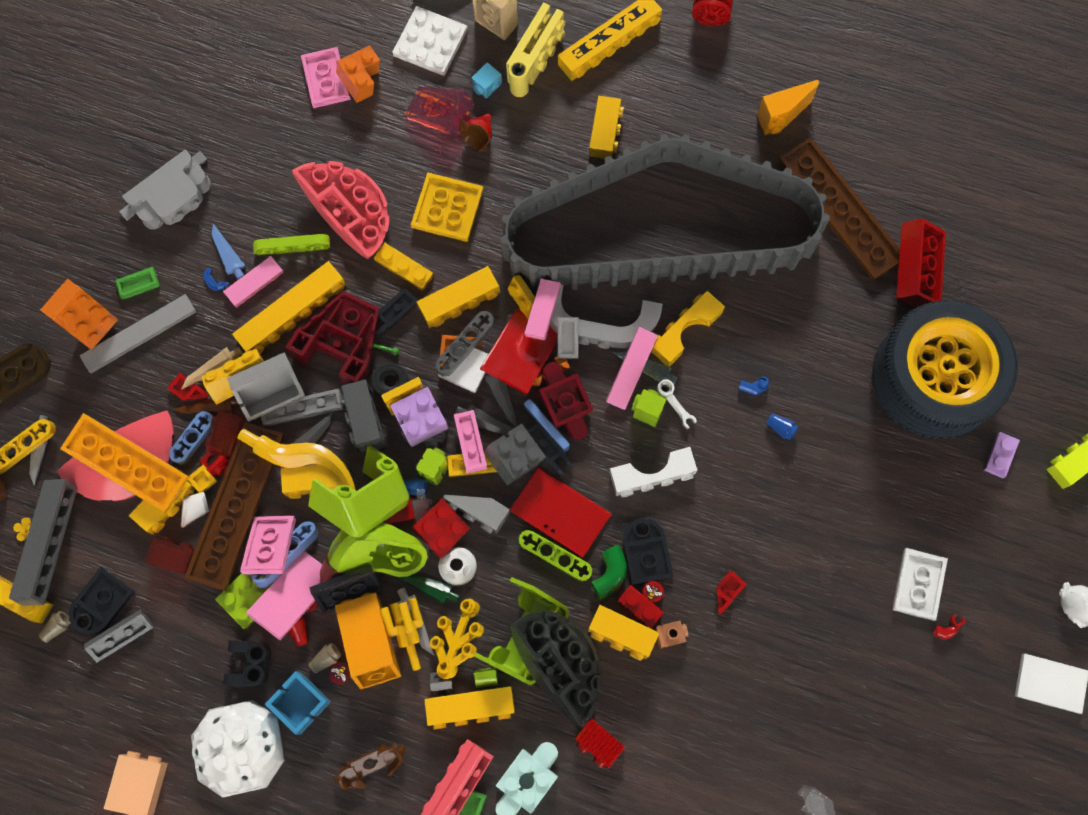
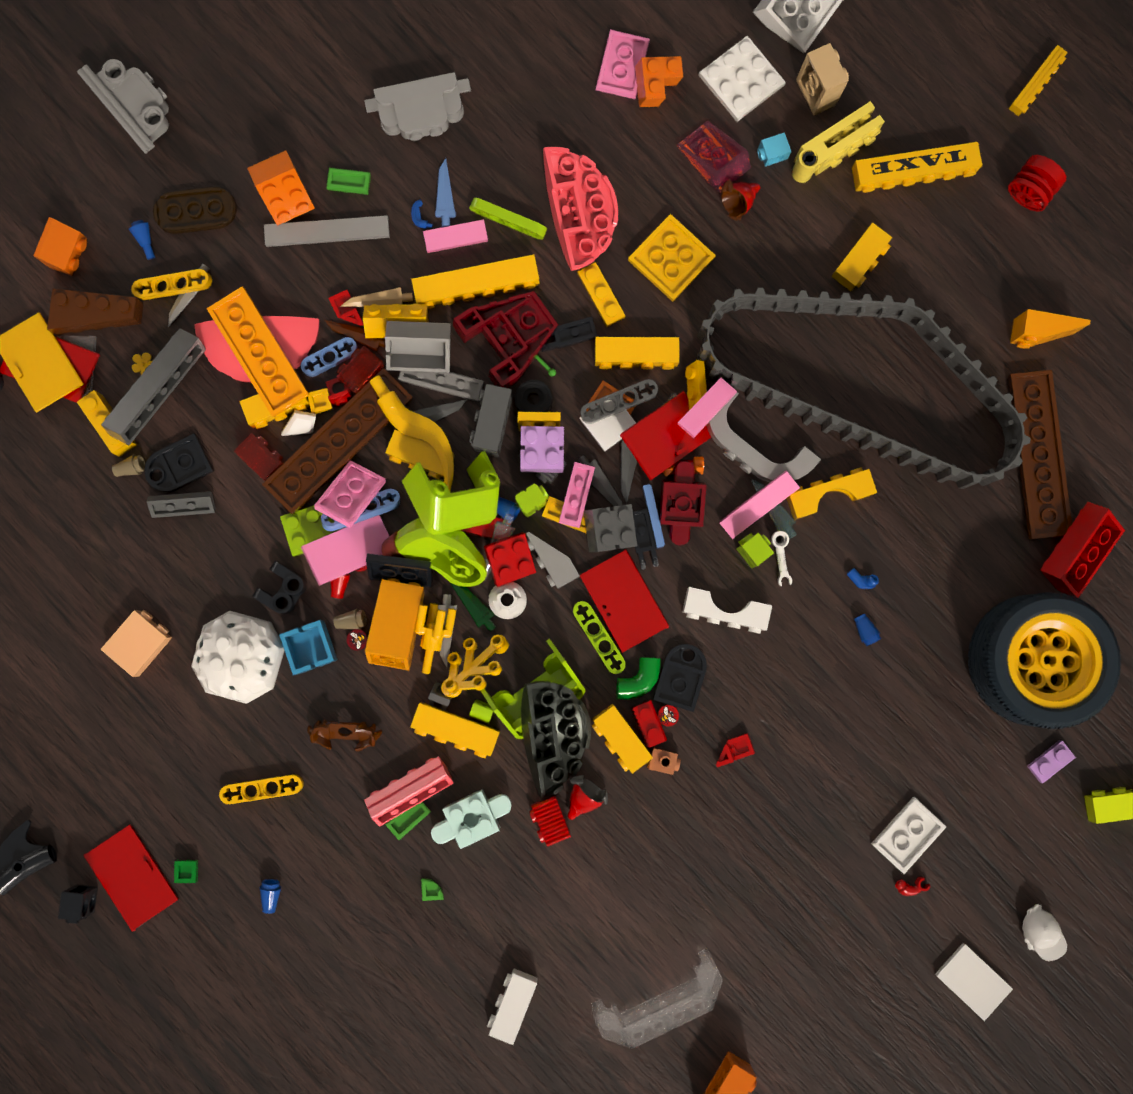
camera: 20 degrees right, 10 degrees up
light grey tile [558,317,578,358] -> none
none -> hat [567,775,608,820]

